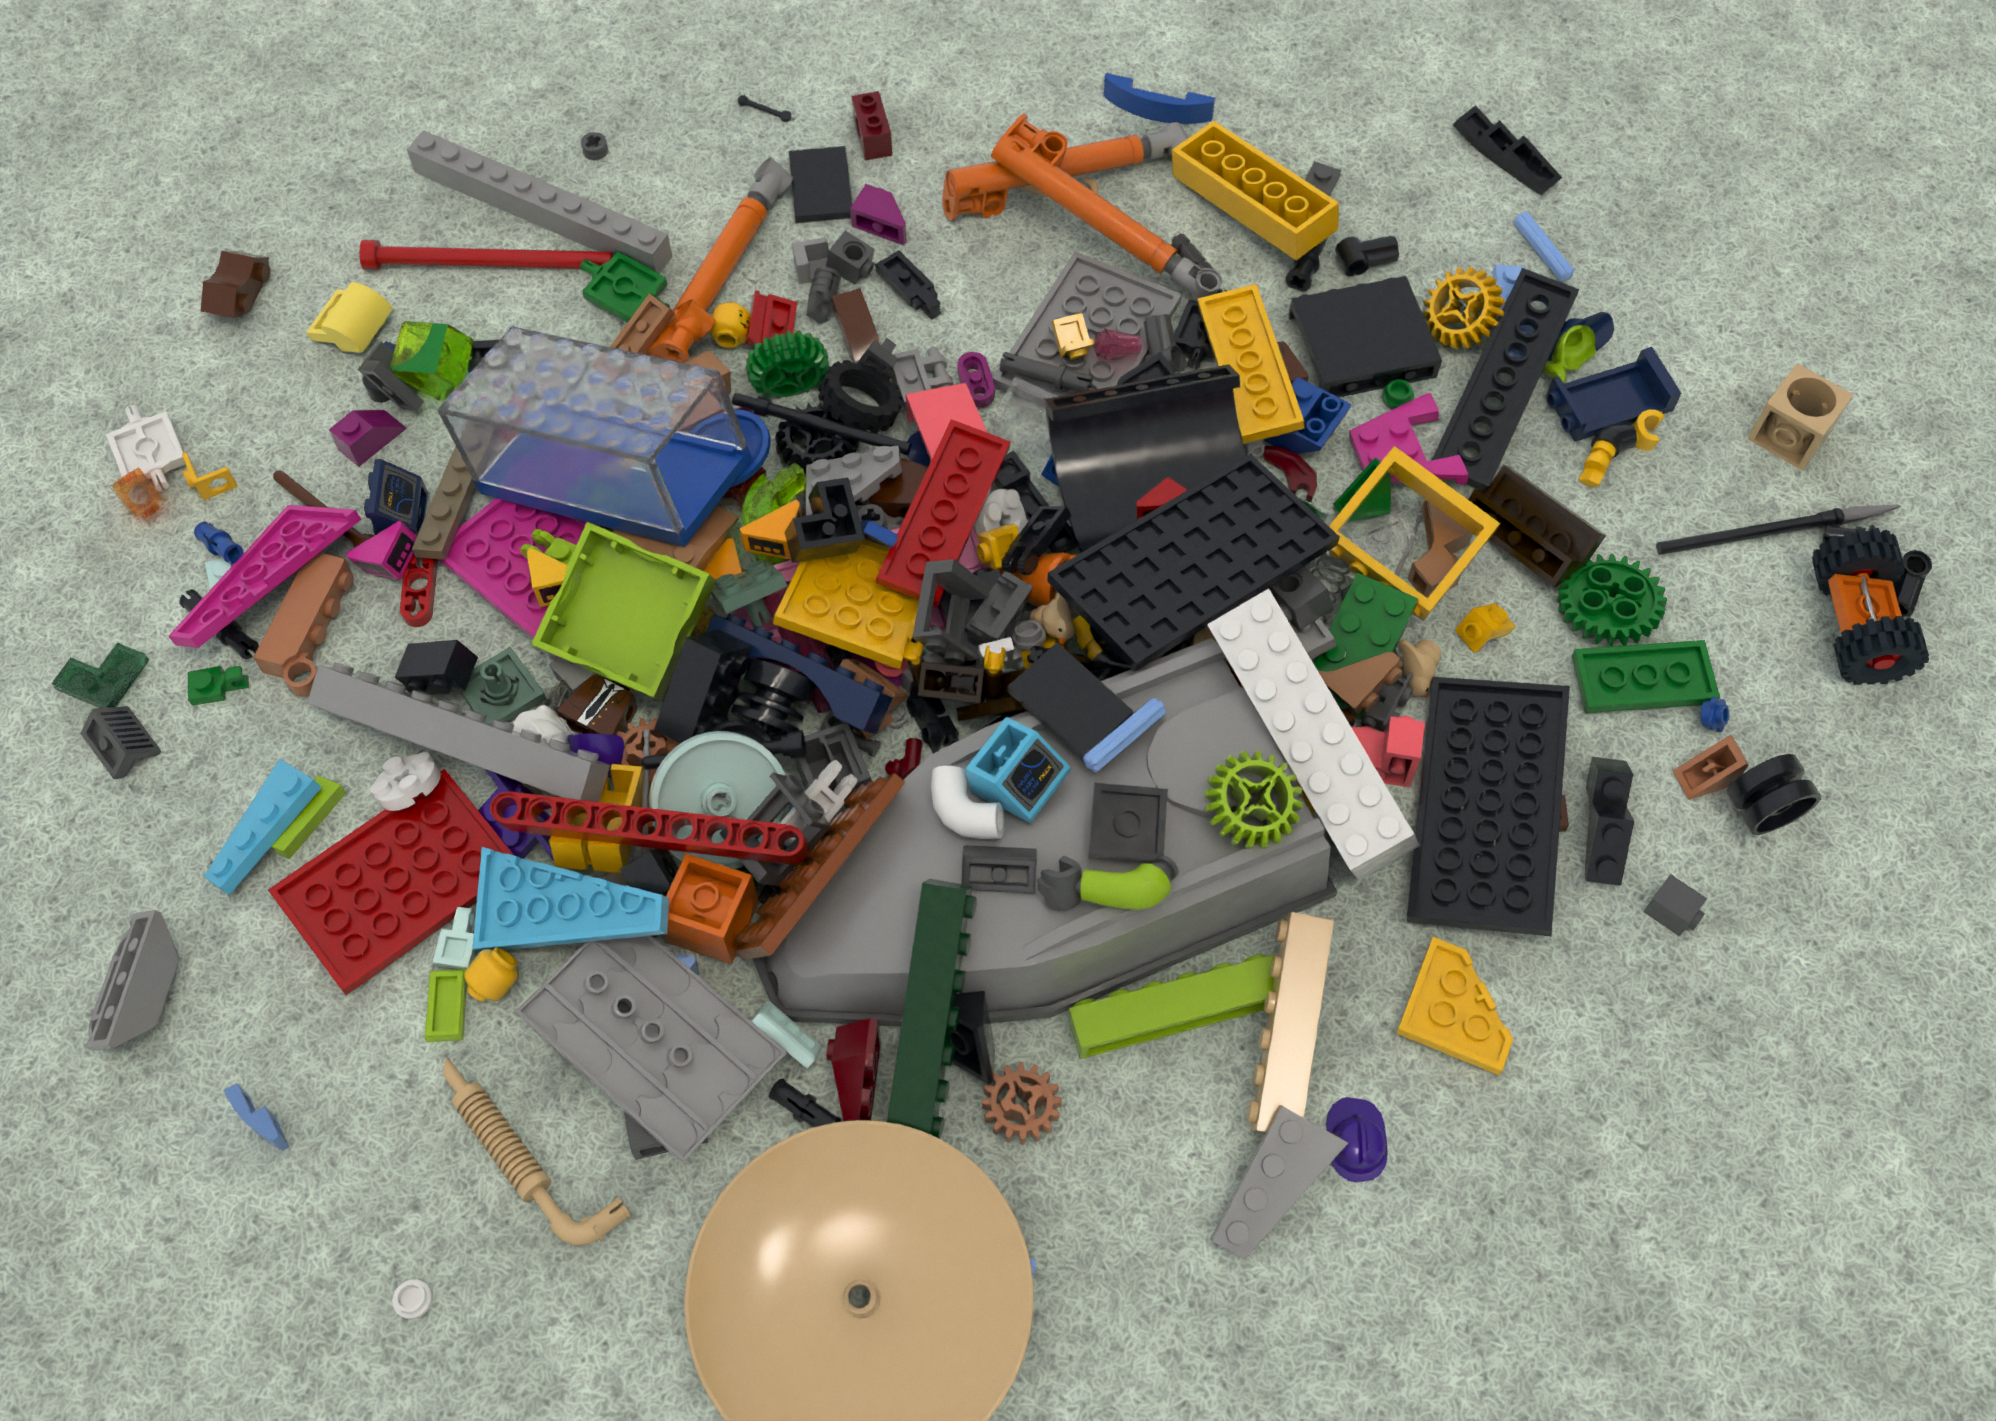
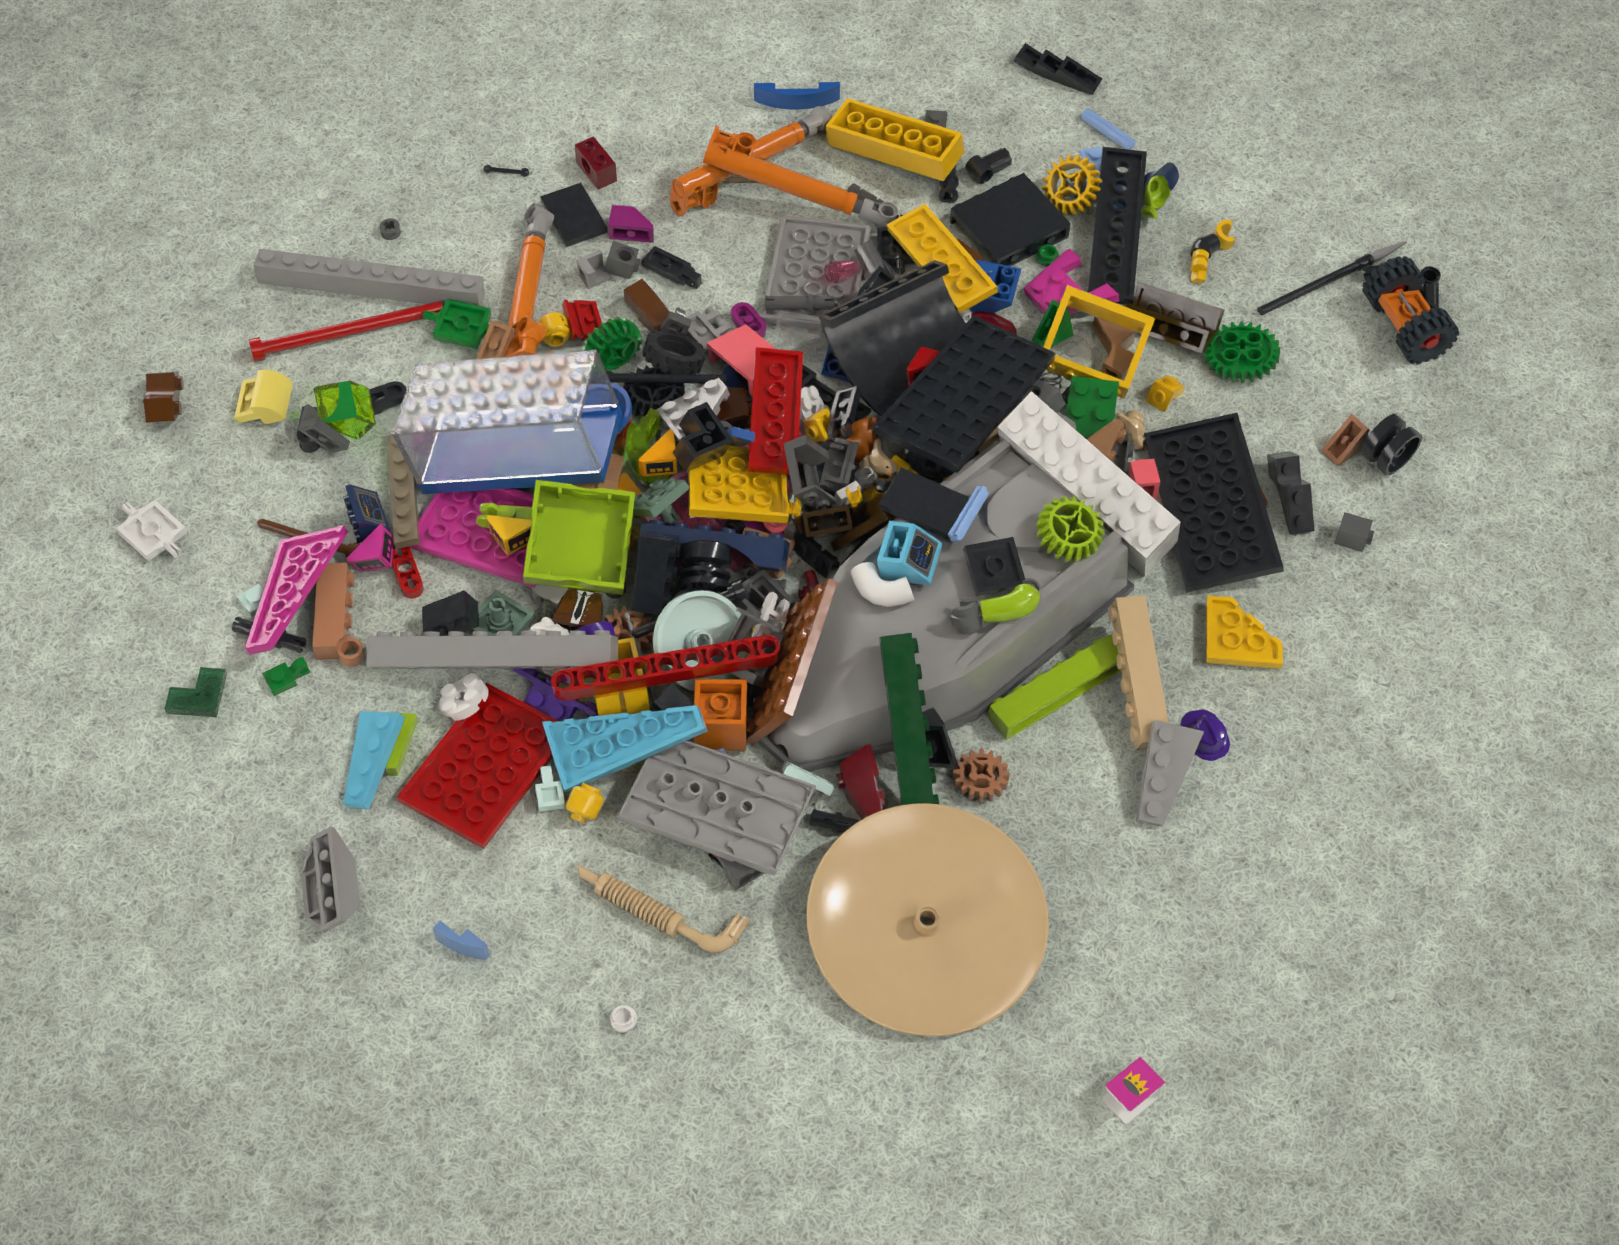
camera: 20 degrees left, 5 degrees down
dark grey panel [80,706,161,779] -> none
clear orange brick [109,467,163,518] -> none
yellow bracket [181,452,238,500] -> none
blue pin [194,521,244,564] -> none
magenta slope [329,410,406,467] -> none
lime tile [425,969,467,1042] -> none
dark grey hinge [806,267,841,323] -> none
dark grey slope [961,845,1037,893] -> none
yellow bracket [1051,313,1095,360] -> none
dark blue panel [1546,347,1682,442] -> none
green plate [1572,640,1720,713] -> none
blue plate [1700,697,1729,732] -> none
tan brick [1748,363,1853,471] -> none

